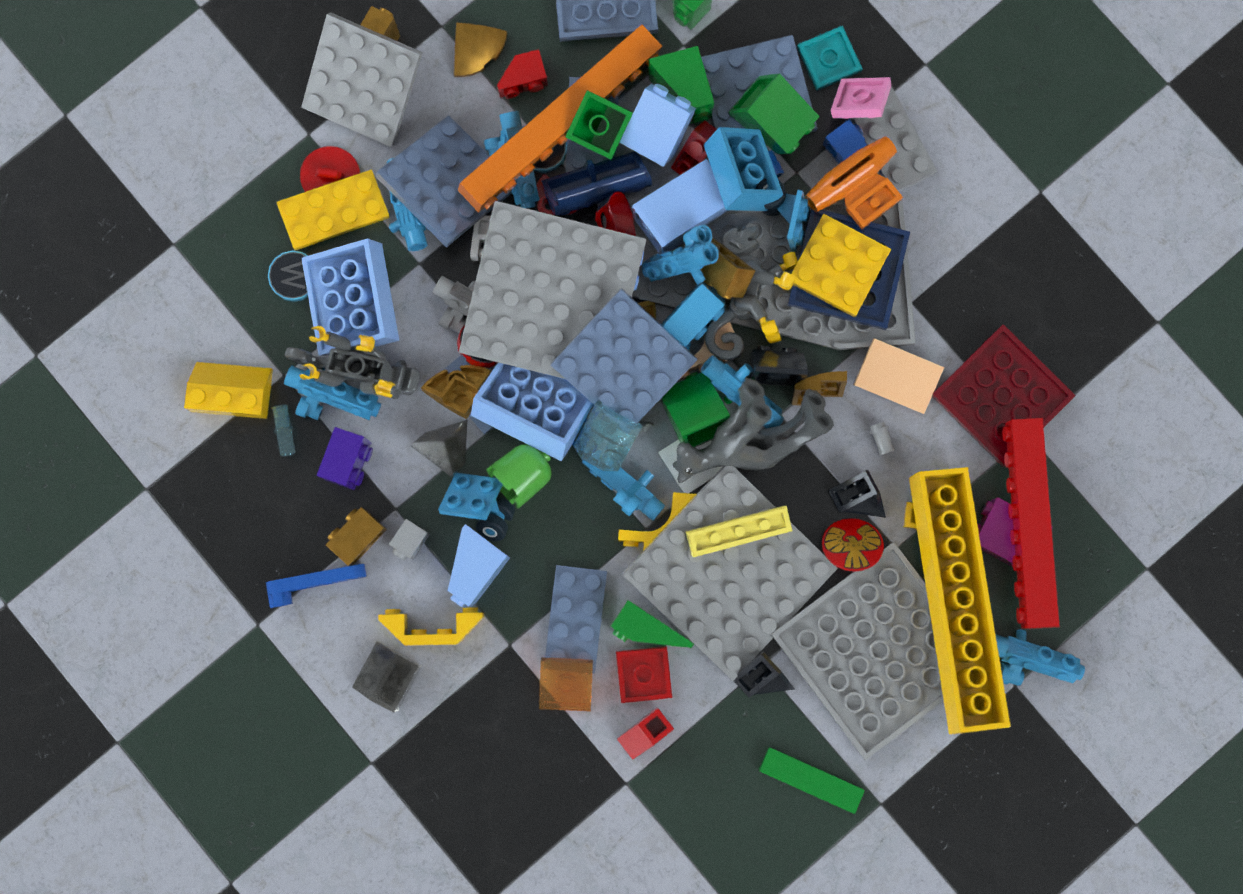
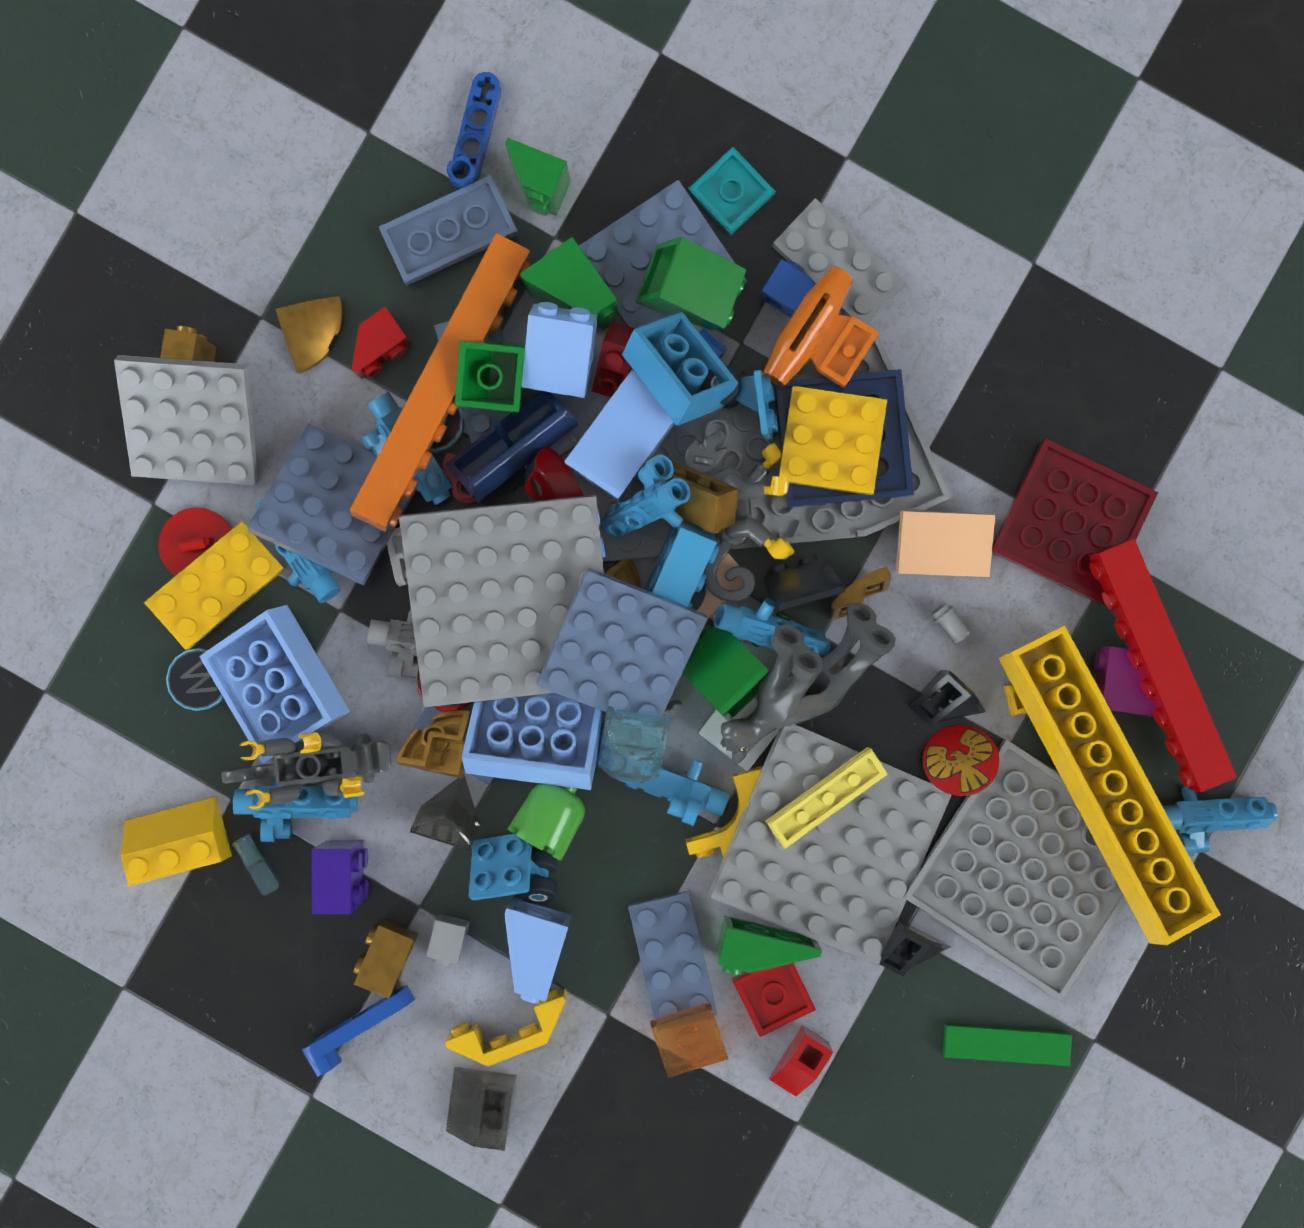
camera: 15 degrees left, 5 degrees up
bright pink plate [831,77,891,119] -> none

